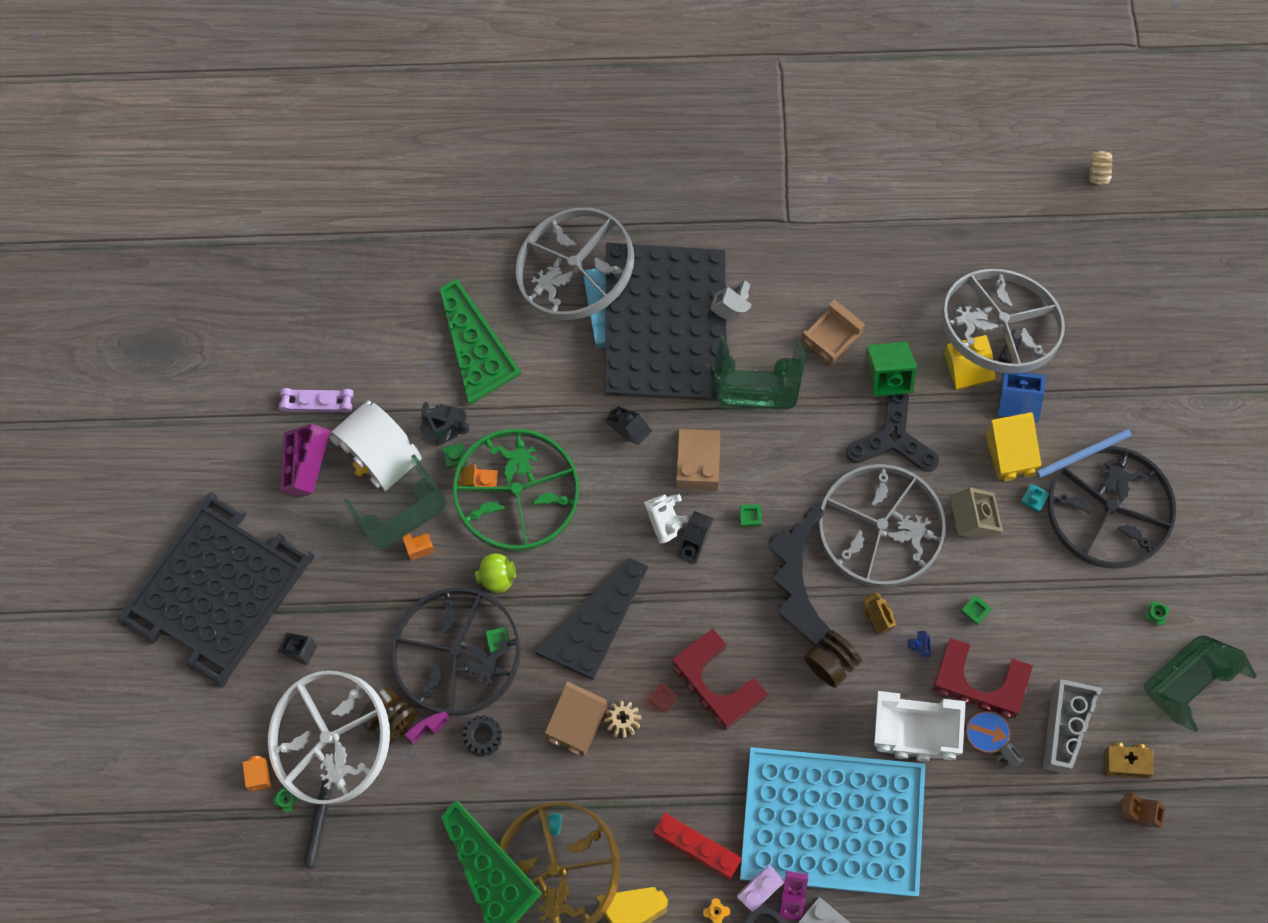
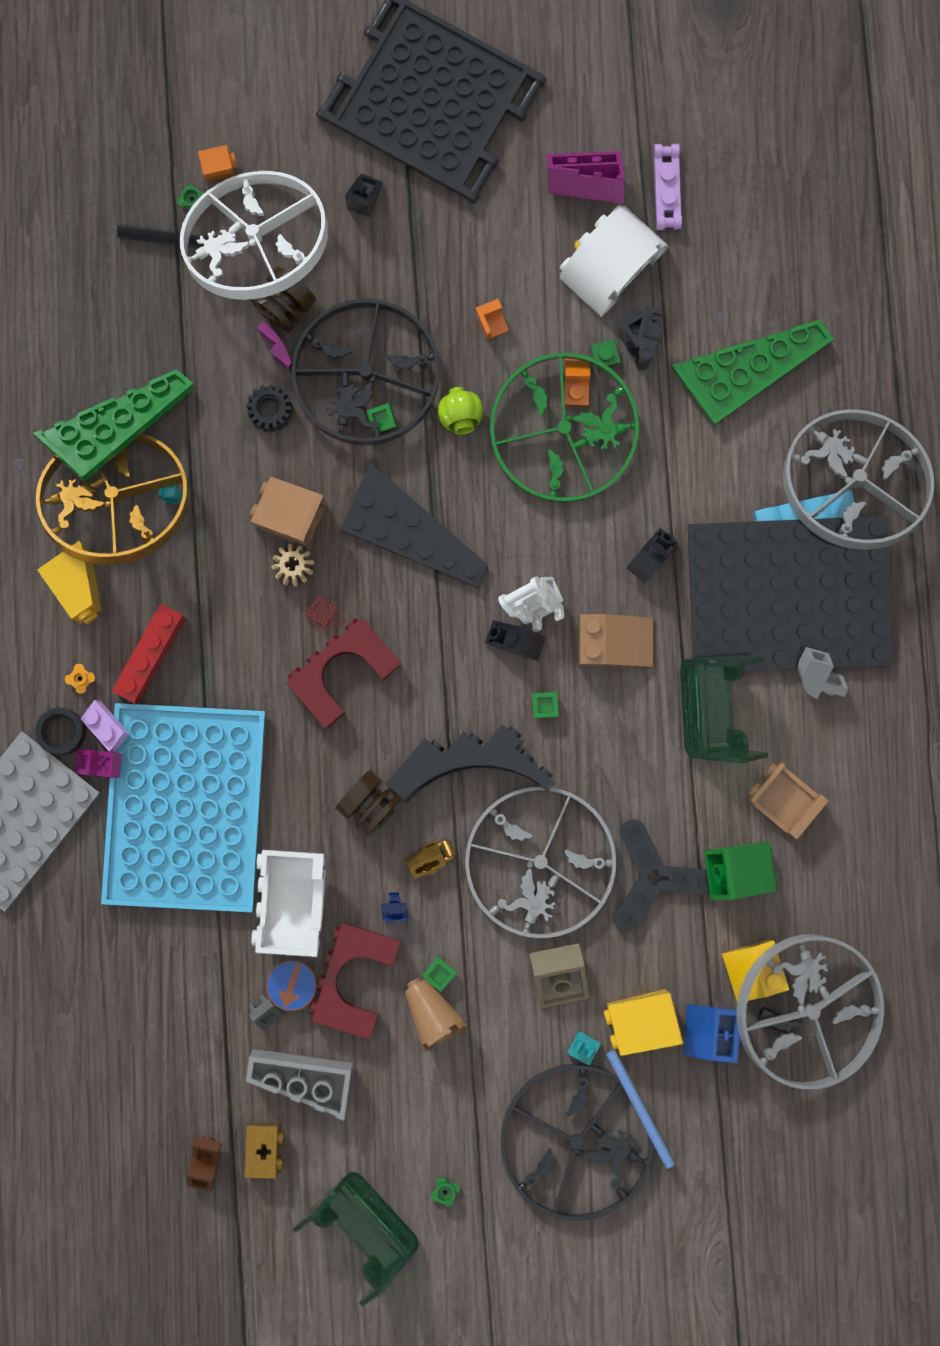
camera: 85 degrees right, 15 degrees up
clear green windscreen [343,454,446,550] -> none
none -> medium nougat cone [405,978,468,1052]

